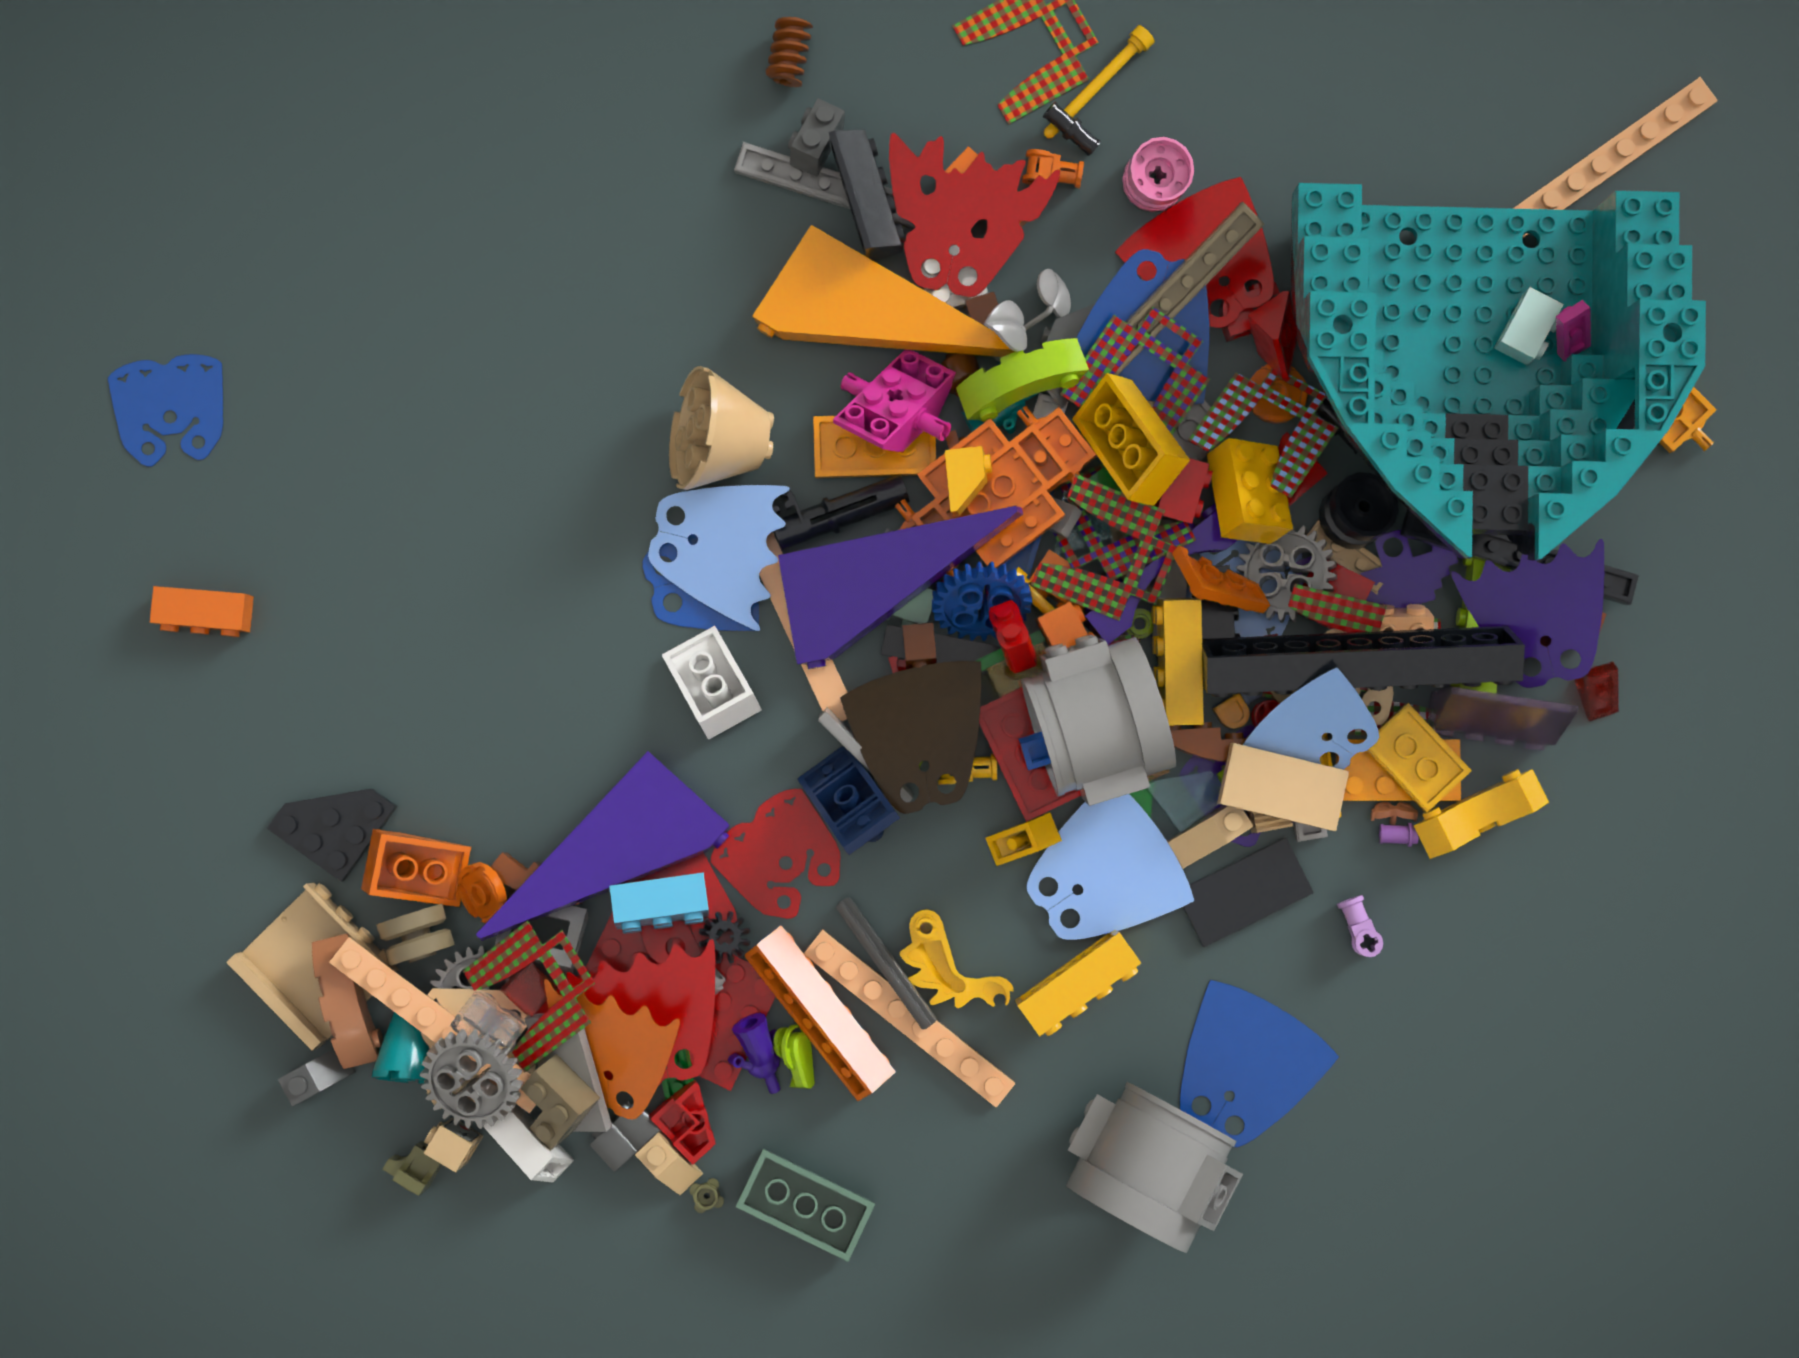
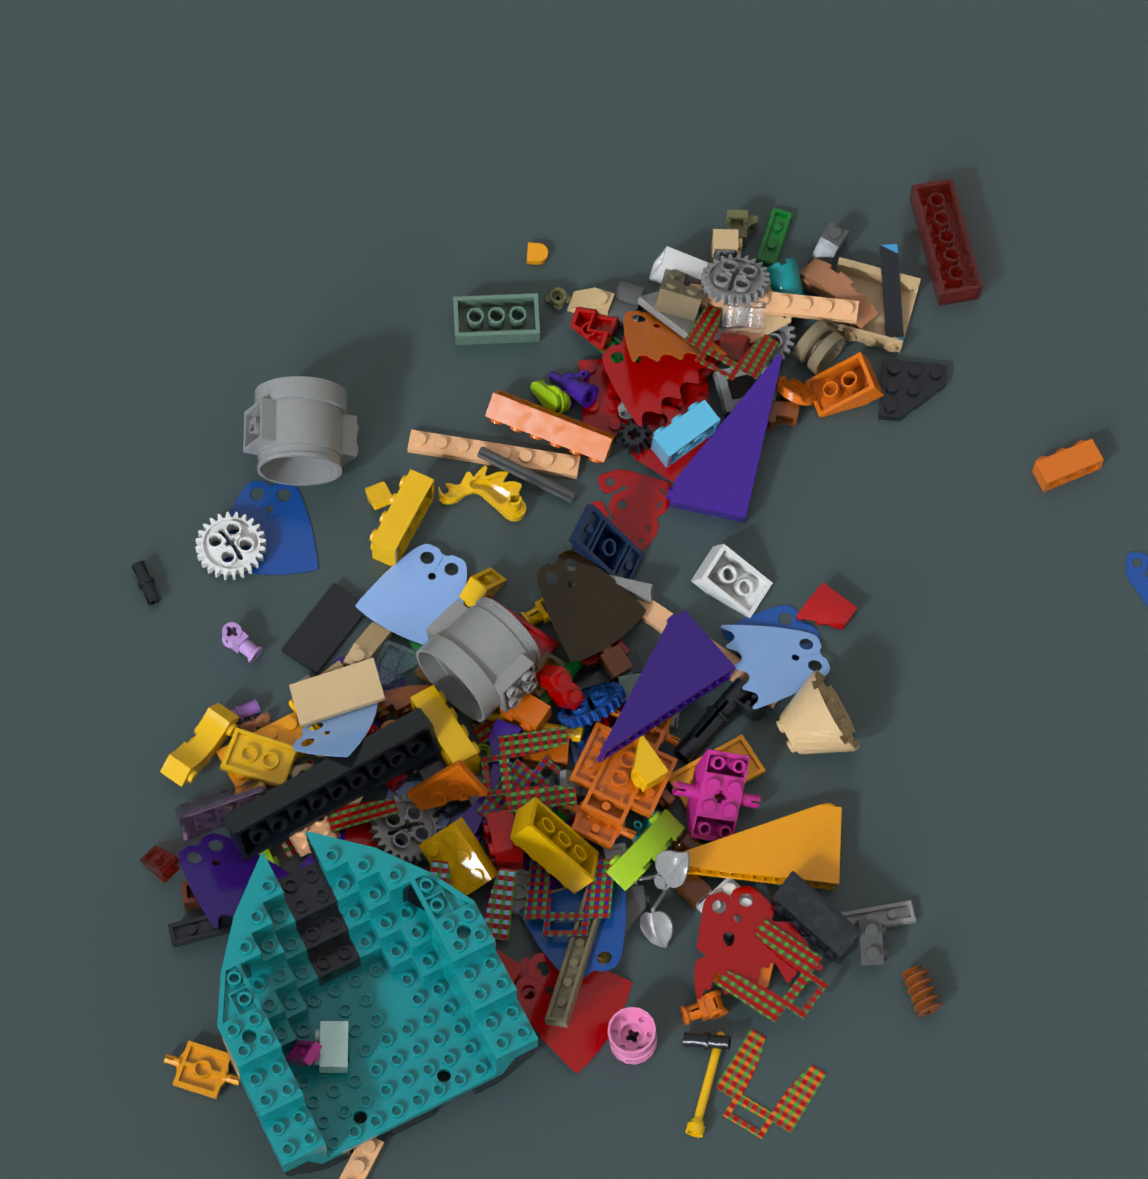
camera: 145 degrees right, 20 degrees down
none -> black pin [131,561,161,606]
none -> white gear [195,512,267,580]
none -> yellow slope [365,481,392,510]
none -> light orange tile [527,242,548,265]
none -> piece [715,919,829,1023]
none -> green tile [756,208,793,267]
none -> red slope [796,582,857,630]
none -> black sticker [880,244,904,342]
none -> clear red brick [909,179,982,306]

